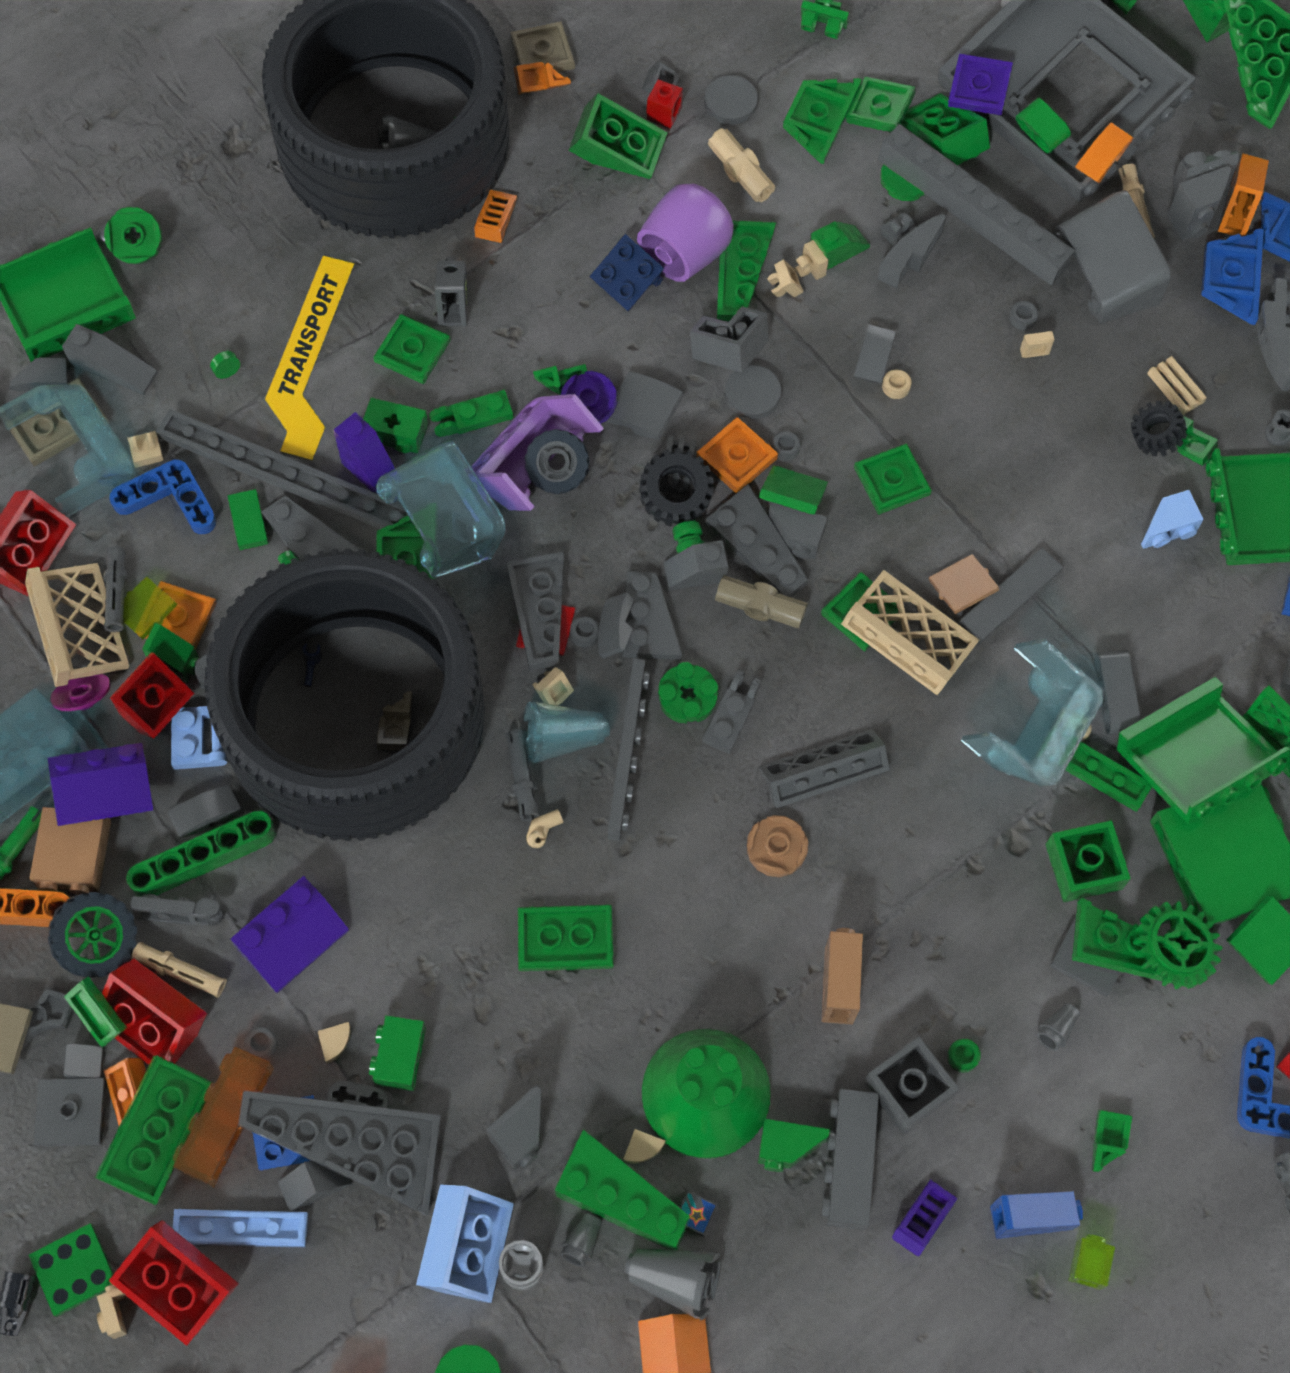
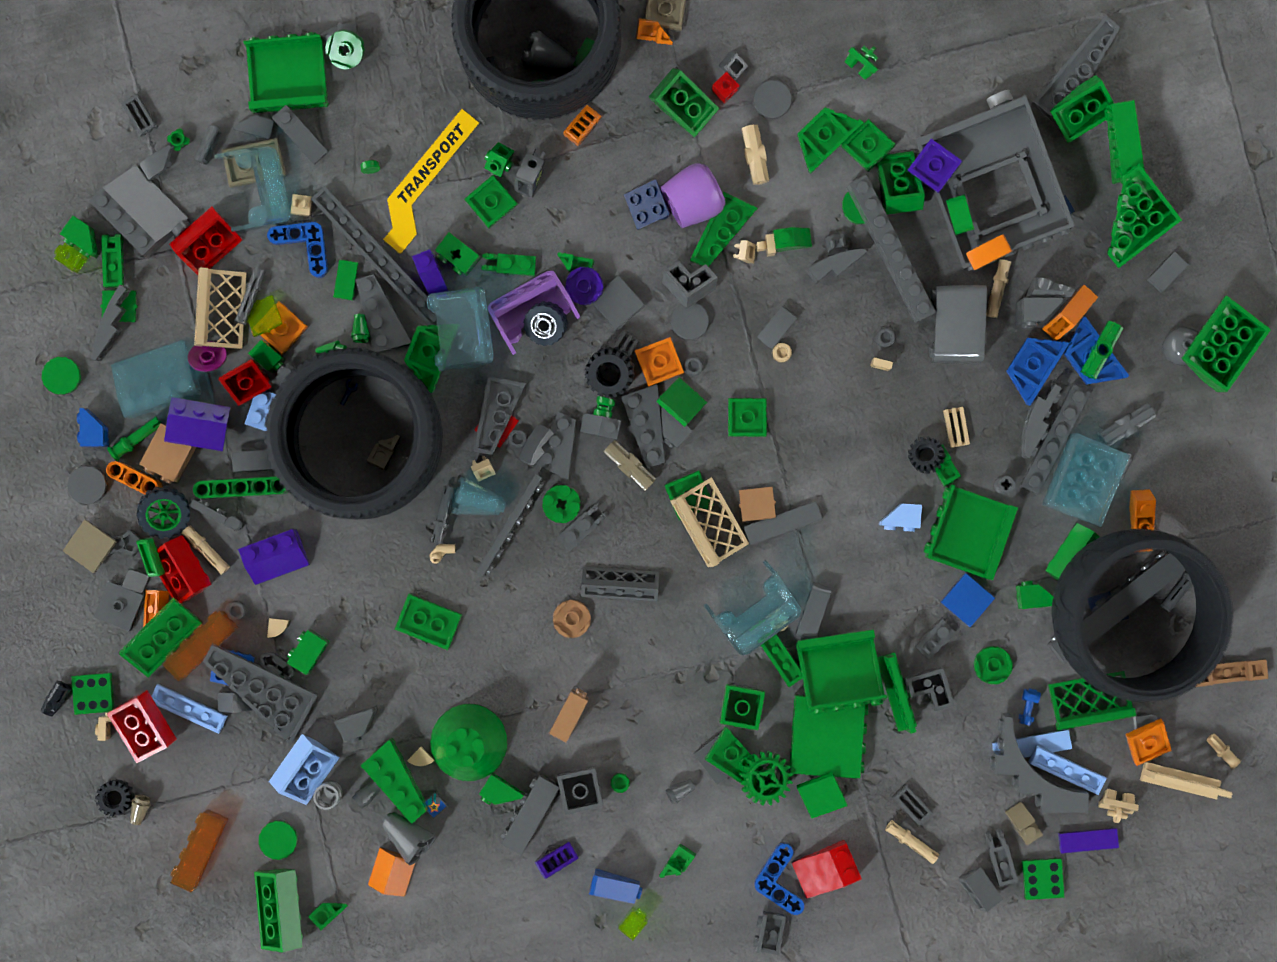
camera: 25 degrees right, 20 degrees up
none -> green brick [484,142,515,177]

